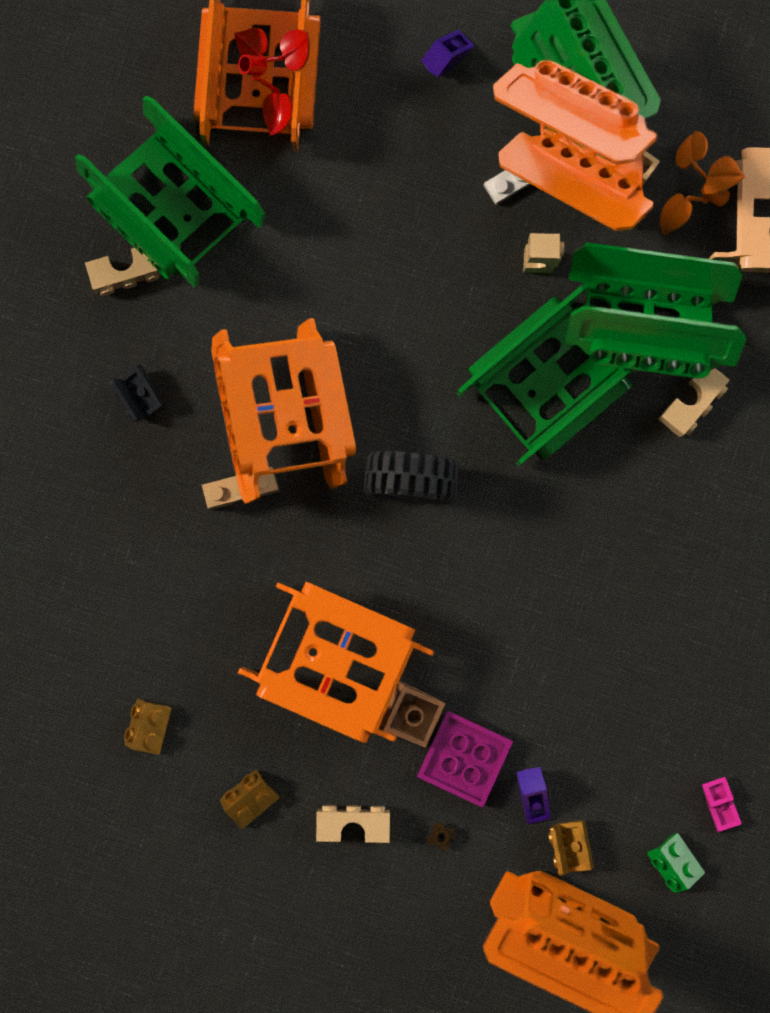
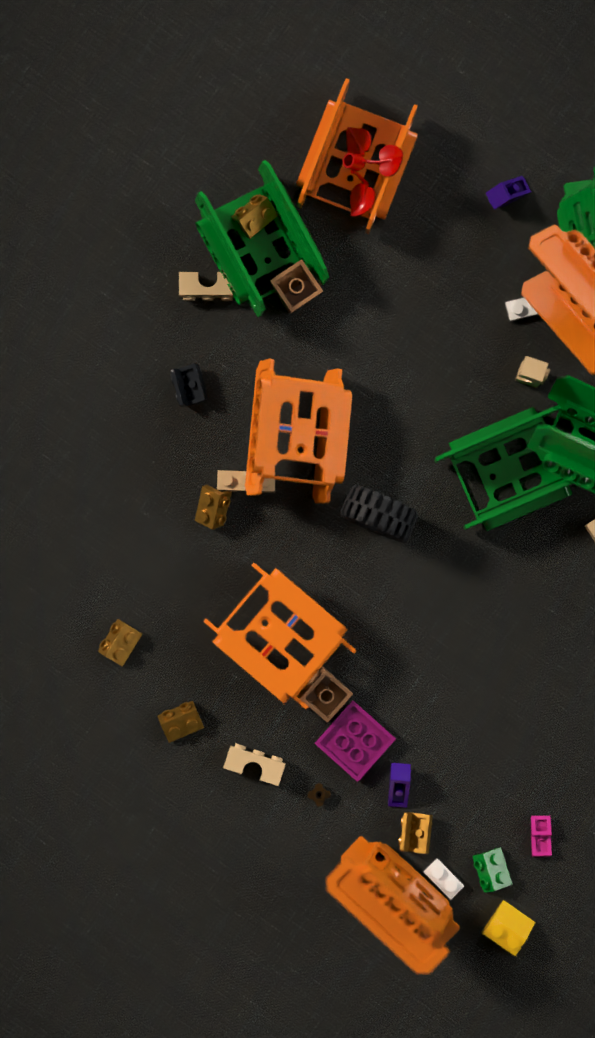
camera: 15 degrees right, 0 degrees up
none -> pearl gold bracket [195,485,231,530]
none -> pearl gold bracket [231,194,279,238]
none -> medium nougat slope [270,259,323,314]
none -> white plate [423,858,464,900]
none -> yellow slope [482,900,535,956]

